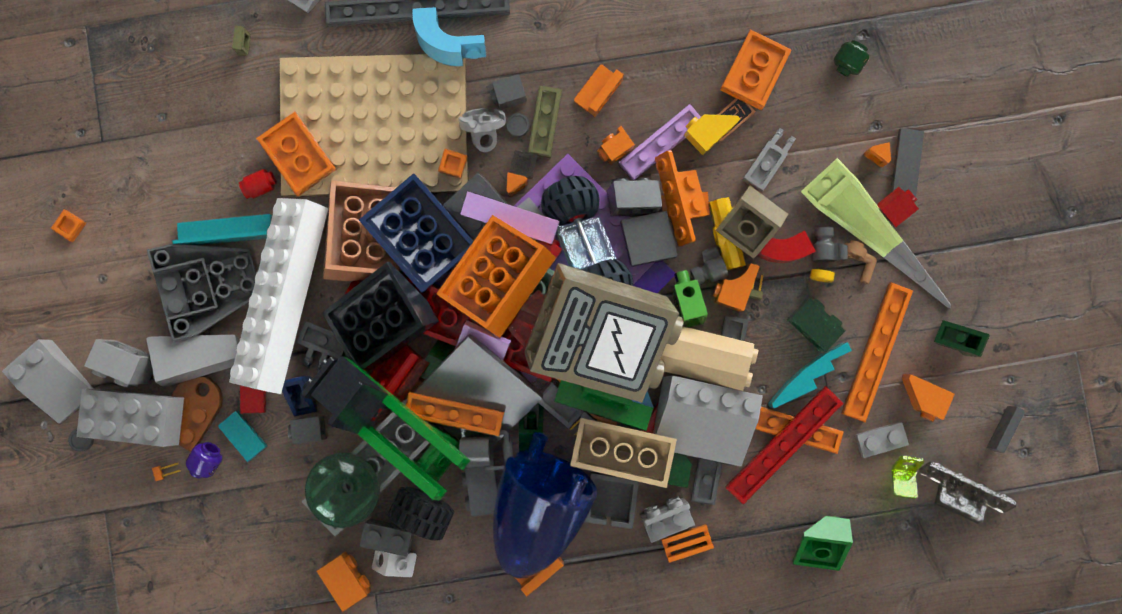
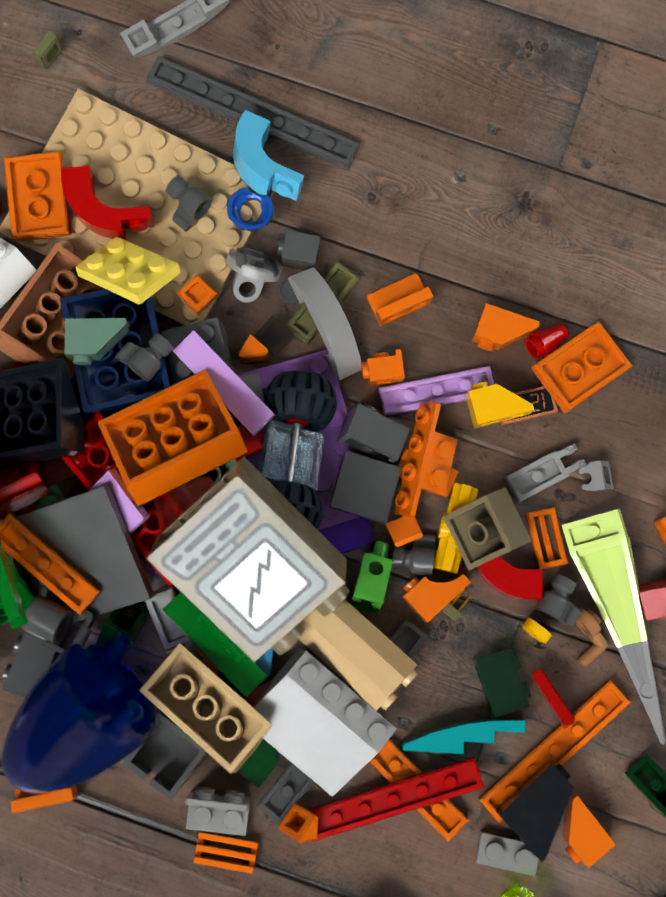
camera: 20 degrees right, 5 degrees down
none -> red arch [61,166,154,240]
none -> sand green slope [65,318,130,365]
none -> light yellow plate [76,237,181,305]
none -> dark grey piece [116,333,174,382]
none -> dark grey piece [165,175,212,232]
none -> blue piece [227,187,274,231]
none -> orange slope [278,803,318,843]
none -> light grey slope [288,267,361,381]
none -> orange slope [386,516,423,547]
none -> orange slope [472,303,540,351]
none -> black slope [496,761,573,862]
none -> red cone [525,323,569,359]
none -> orange tile [525,507,568,570]
none -> red tile [531,669,575,729]
none -> light grey tile [579,460,614,492]

